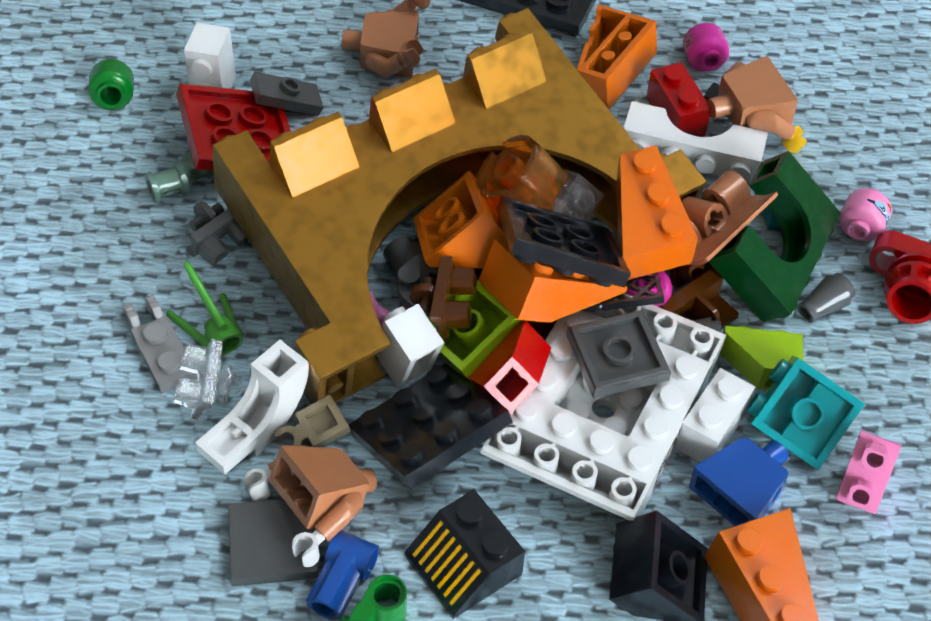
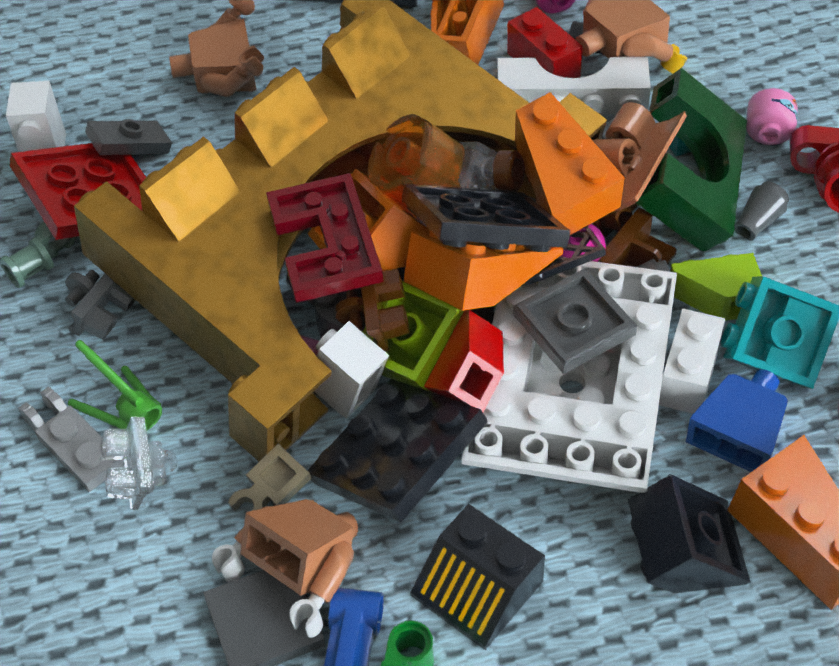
camera: 10 degrees left, 0 degrees up
white arch [195,339,309,475] -> none
none -> dark red plate [266,173,384,303]
none -> reddish brown tile [493,150,525,192]

